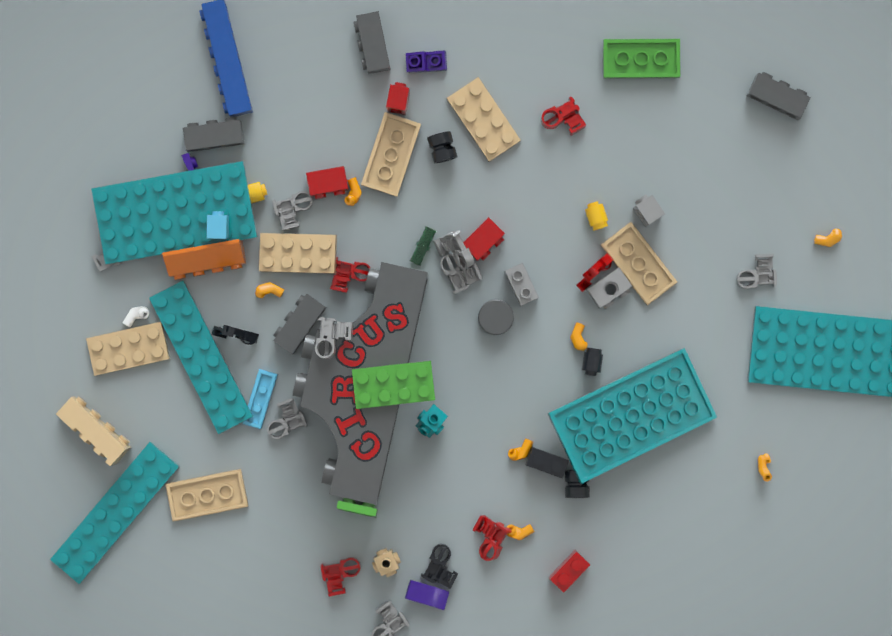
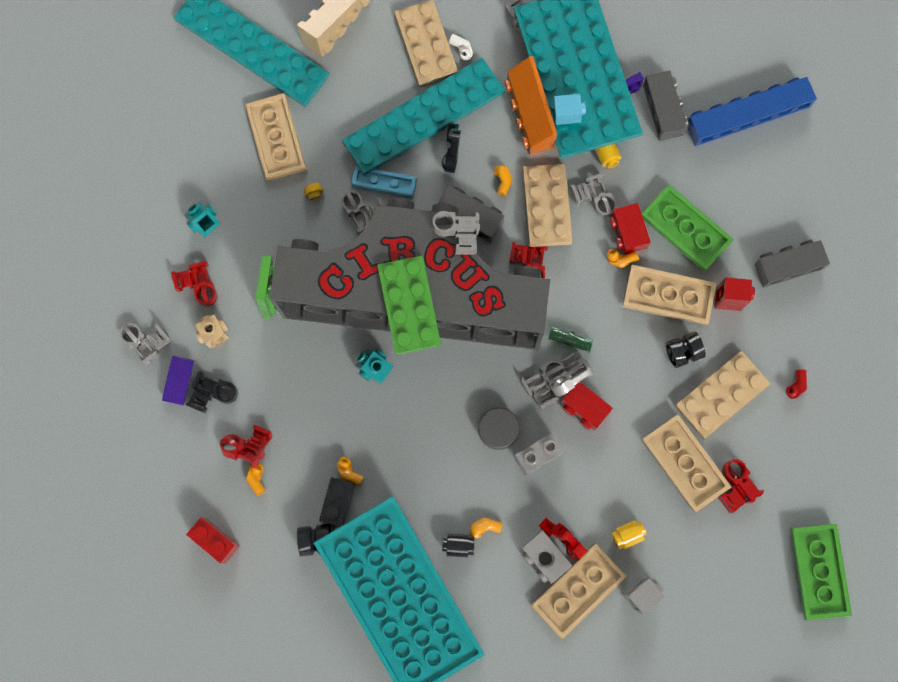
camera: 90 degrees right, 10 degrees down
dark purple slope [406,50,447,72] -> none
none -> teal brick [184,201,220,237]
none -> yellow plate [304,183,324,200]
none -> bright green plate [642,185,734,272]
none -> tan plate [642,414,731,513]
none -> red arm [786,369,807,399]

